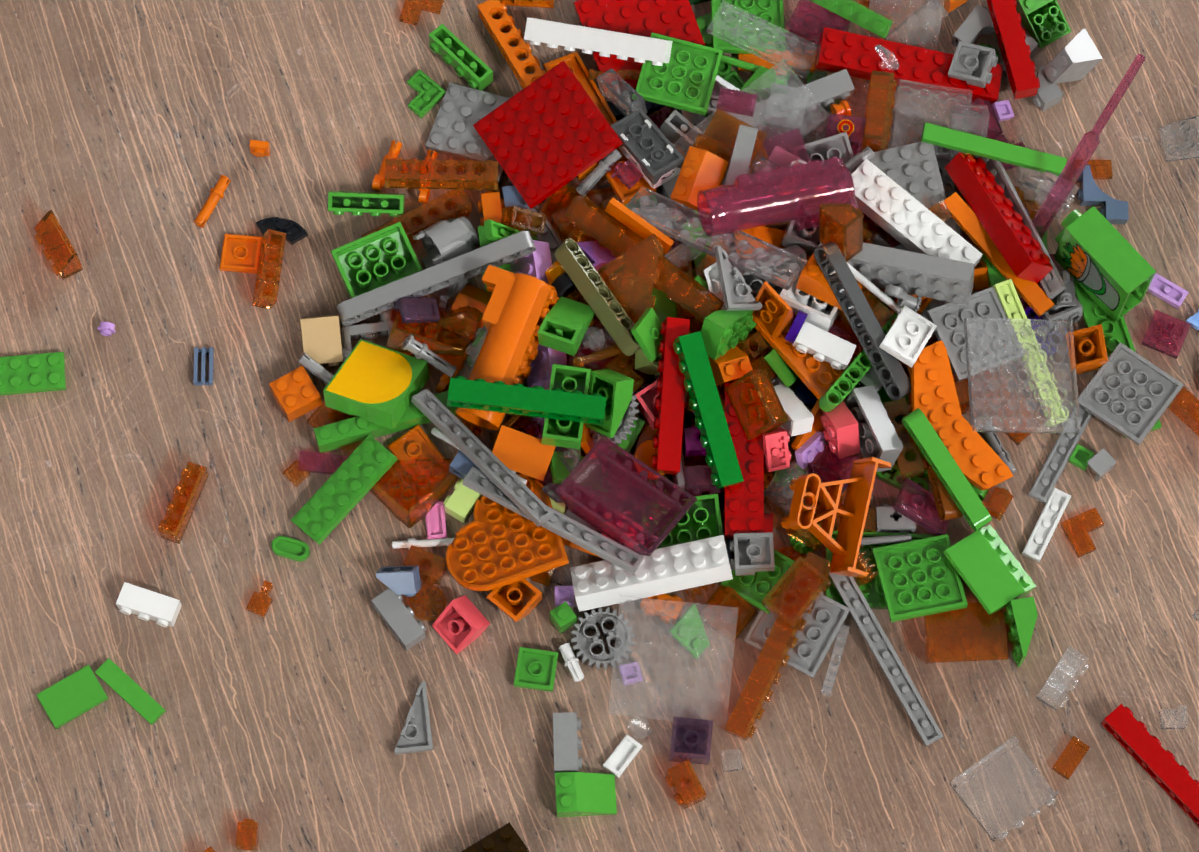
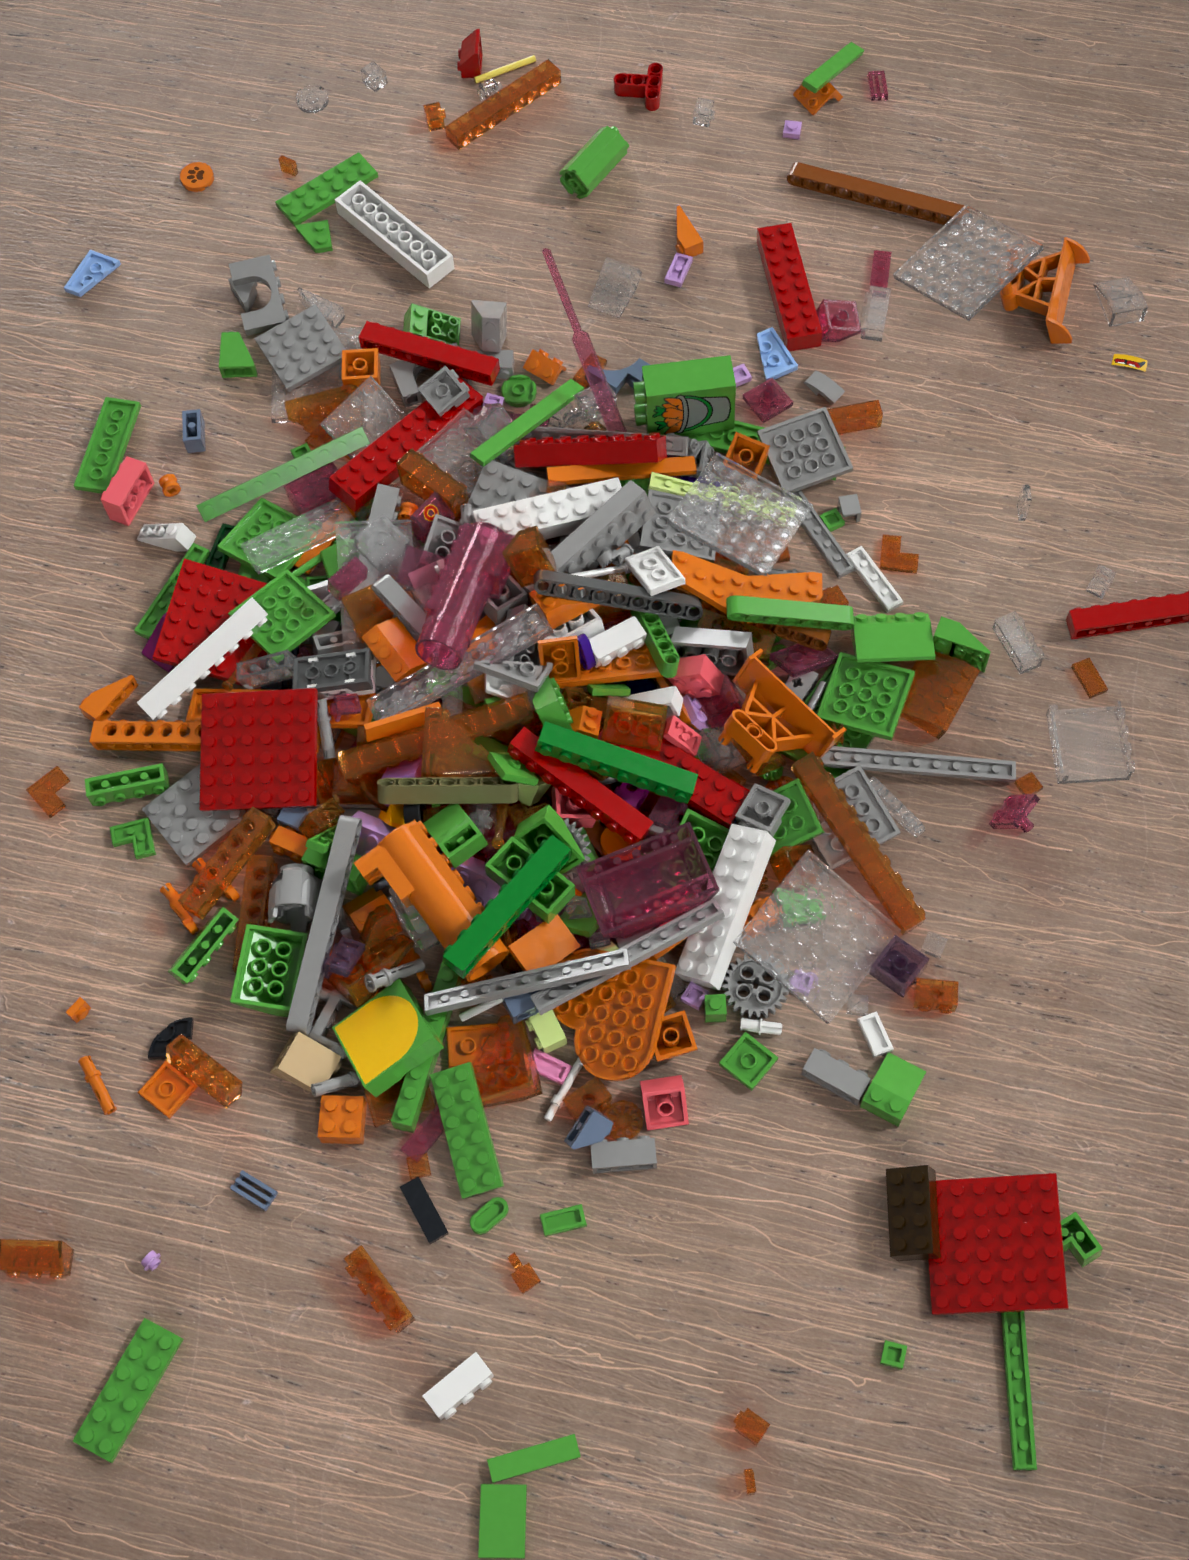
camera: 50 degrees left, 5 degrees down
light grey wing [394,681,433,755] -> none
clear orange brick [762,556,831,630] -> none
clear piece [874,45,899,71] -> none
none -> black tile [400,1176,449,1244]
none -> bright green tile [501,374,537,407]
none -> orange bracket [523,349,567,385]
none -> bright green tile [540,1204,587,1237]
none -> clear pink plate [989,794,1040,833]
none -> clear orange tile [1014,772,1043,799]

